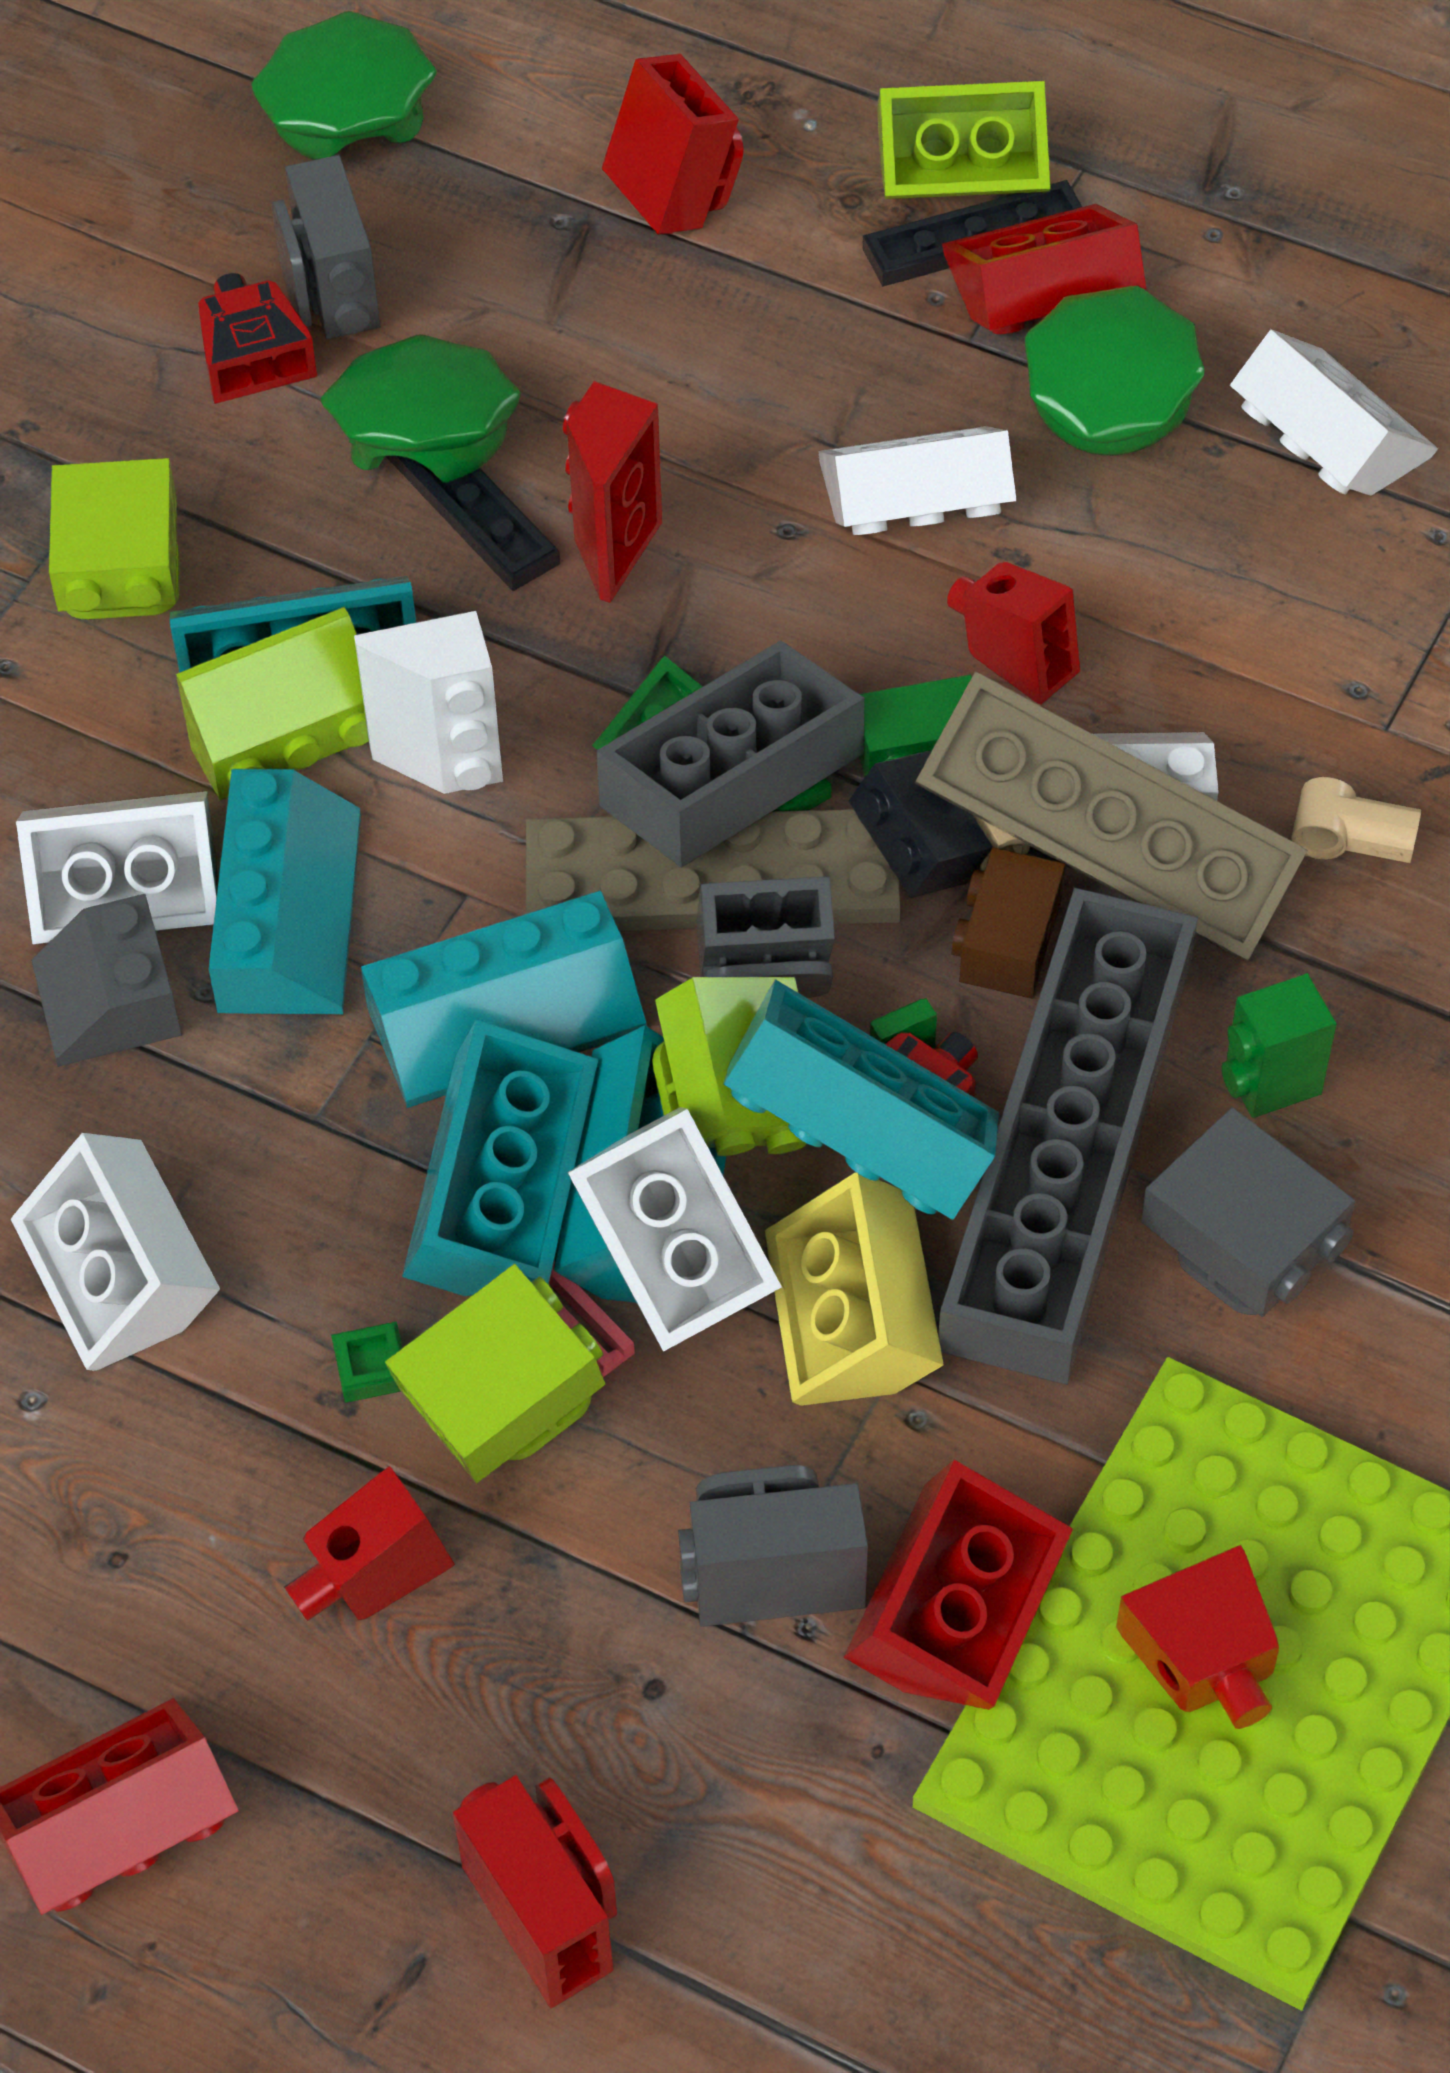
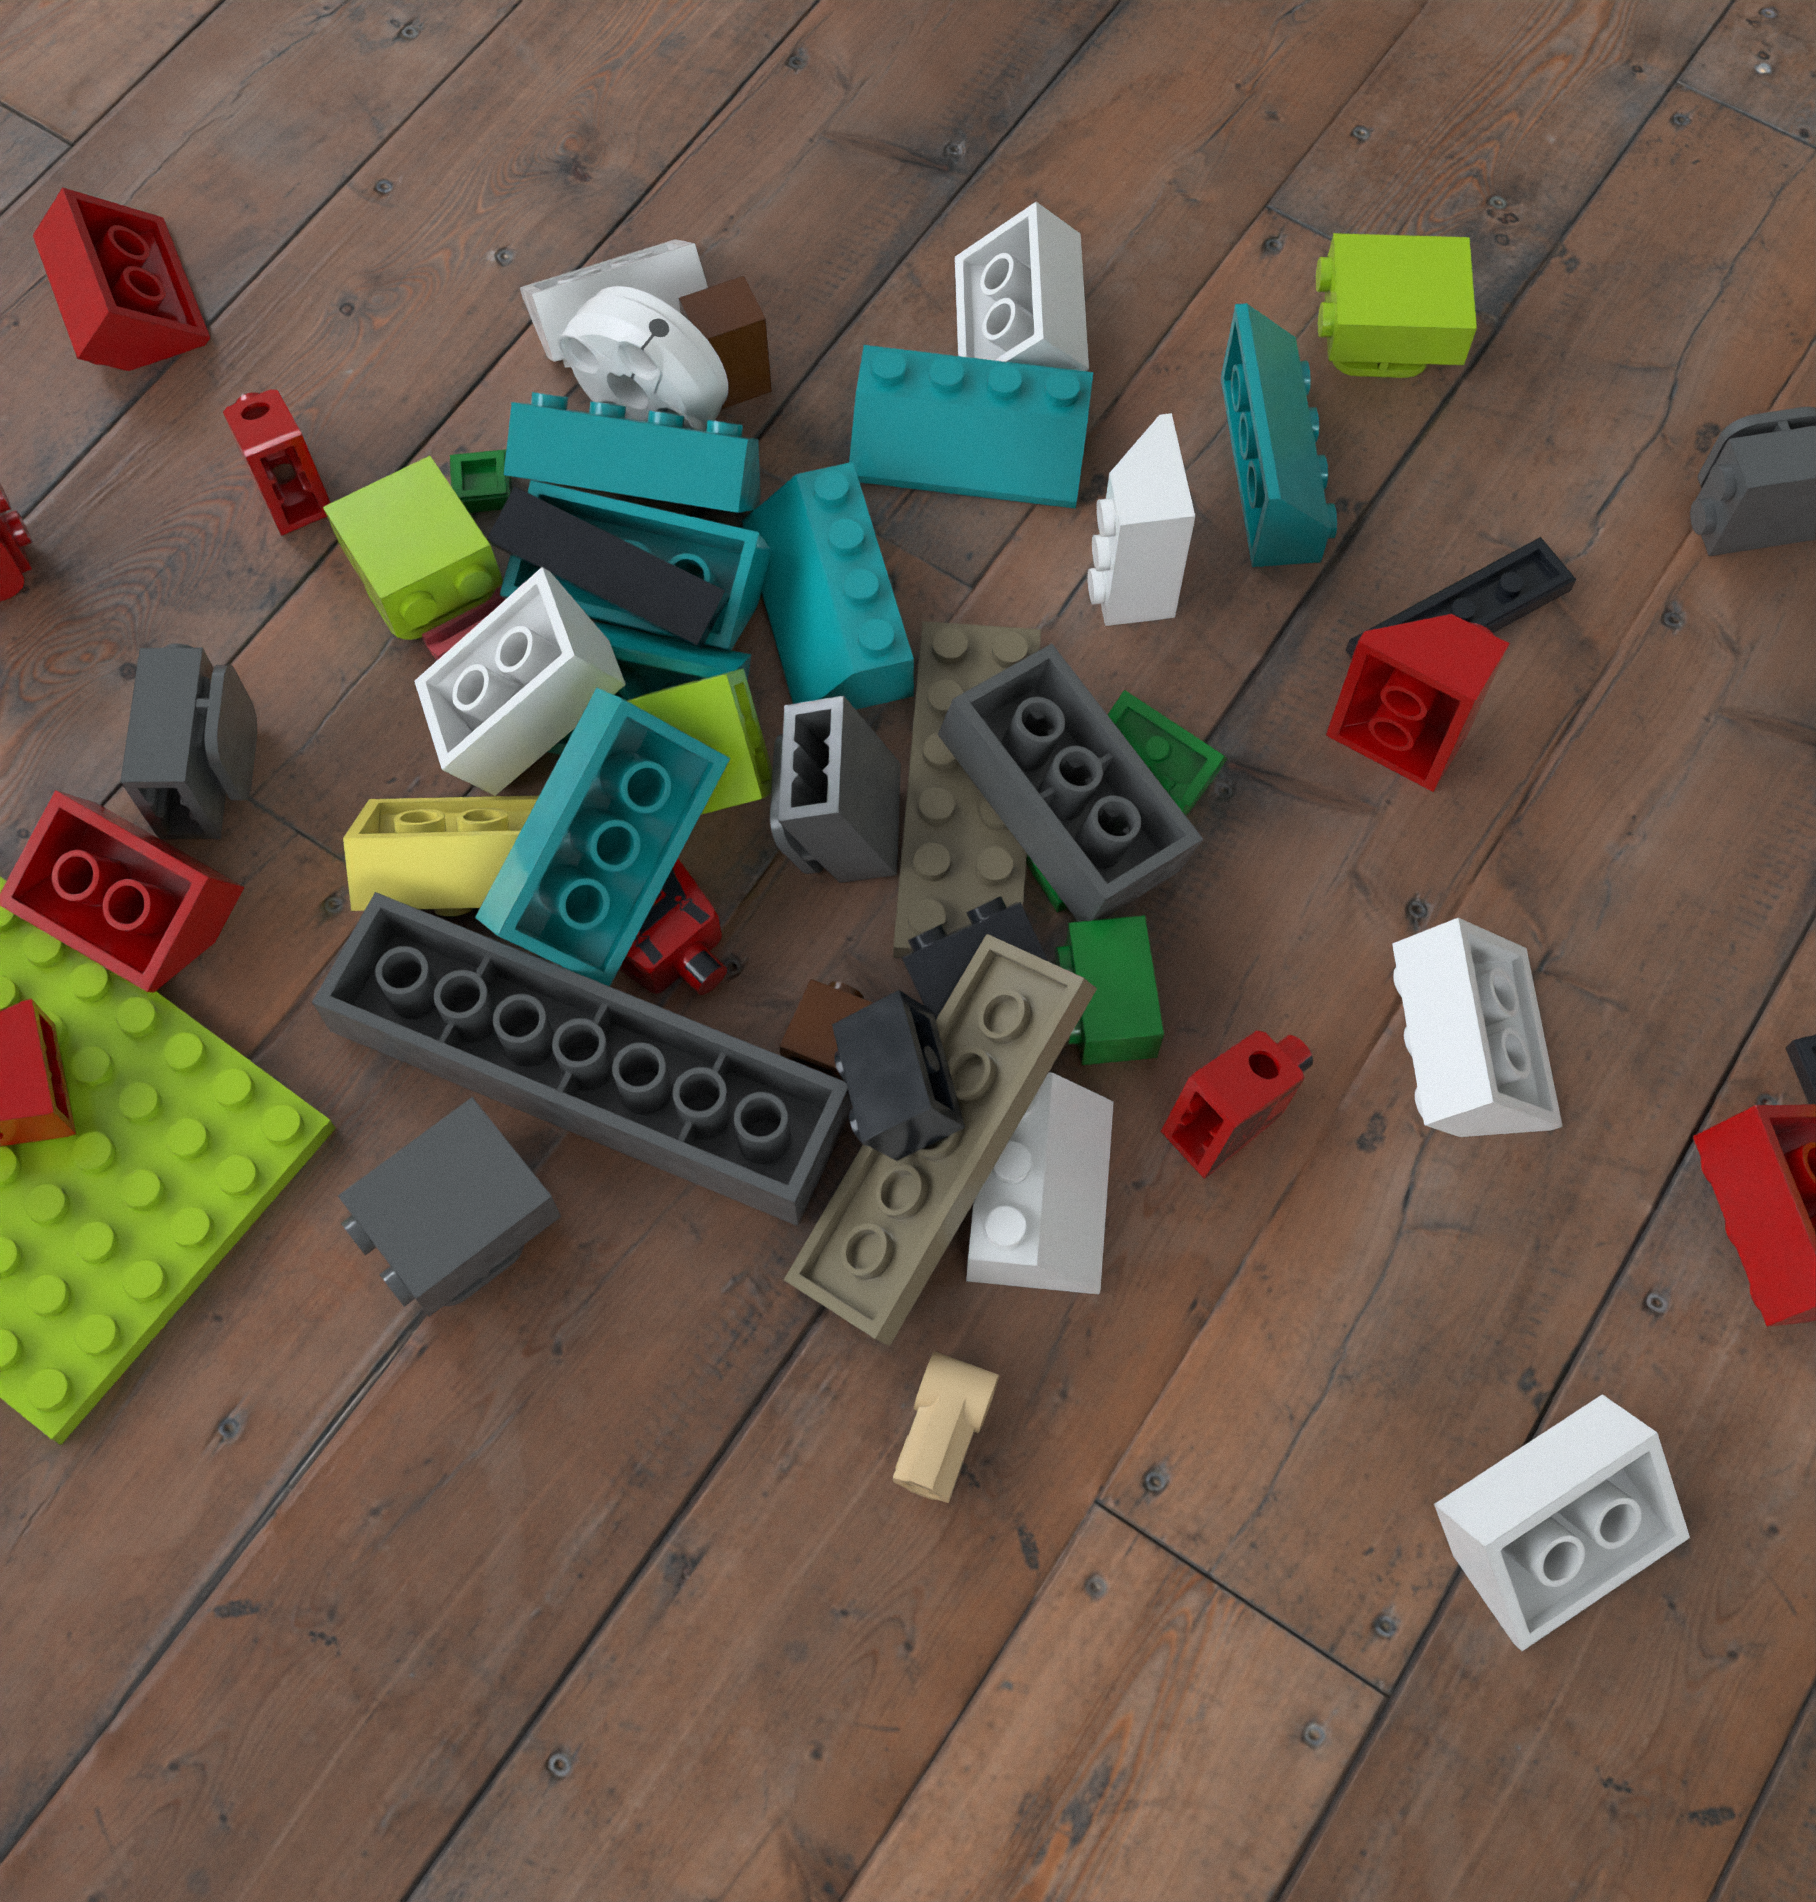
camera: 95 degrees right, 10 degrees up
dark grey slope [31,894,182,1067] -> none
lime slope [176,607,369,800] -> none
red torso [198,273,318,404] -> none
green piece [320,334,521,483] -> none
green tile [870,998,937,1049] -> none
green piece [1025,286,1205,456] -> none
green brick [1221,973,1337,1119] -> none
none -> black tile [487,487,729,650]
none -> teal slope [504,392,761,513]
none -> white piece [557,286,728,431]
none -> reddish brown brick [679,276,772,410]
none -> black brick [832,990,965,1161]

